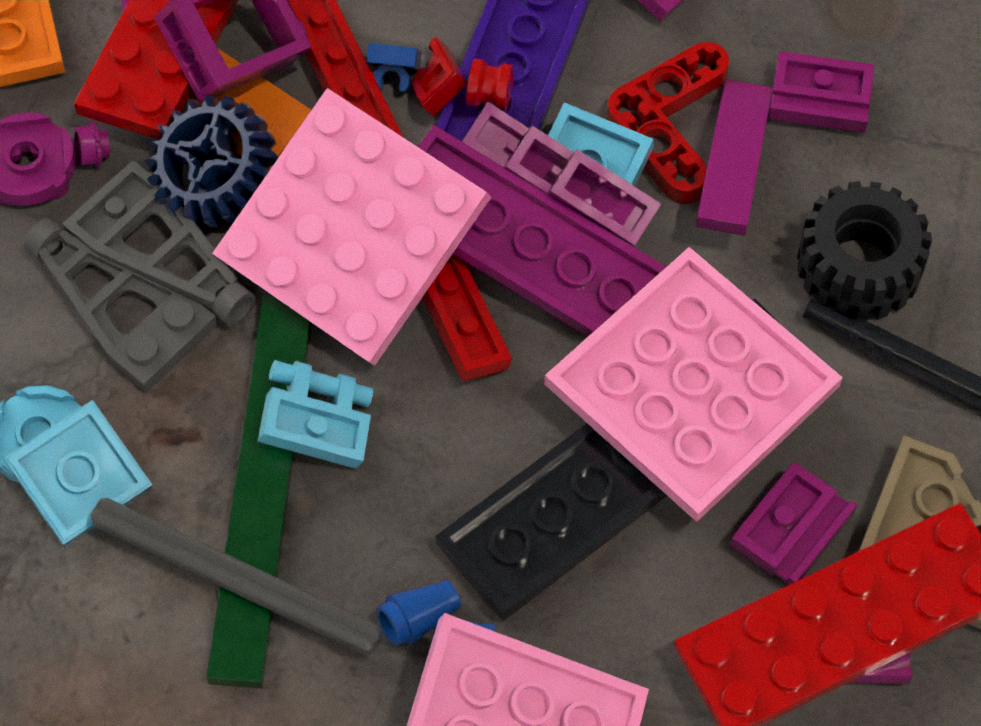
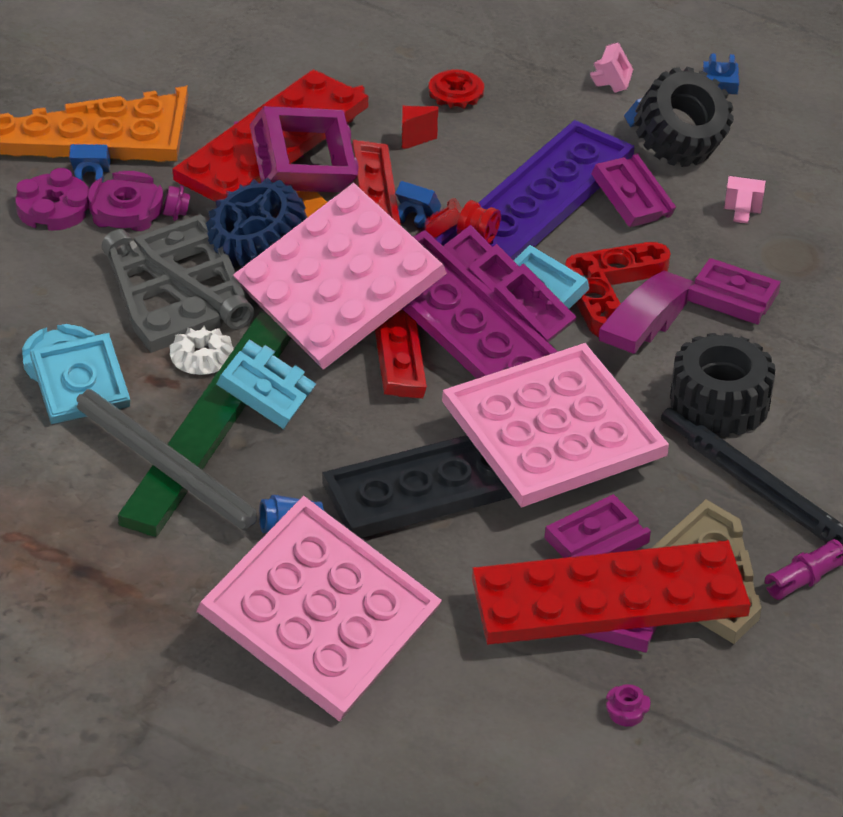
camera: 15 degrees right, 20 degrees down
none -> white gear [170,326,233,375]

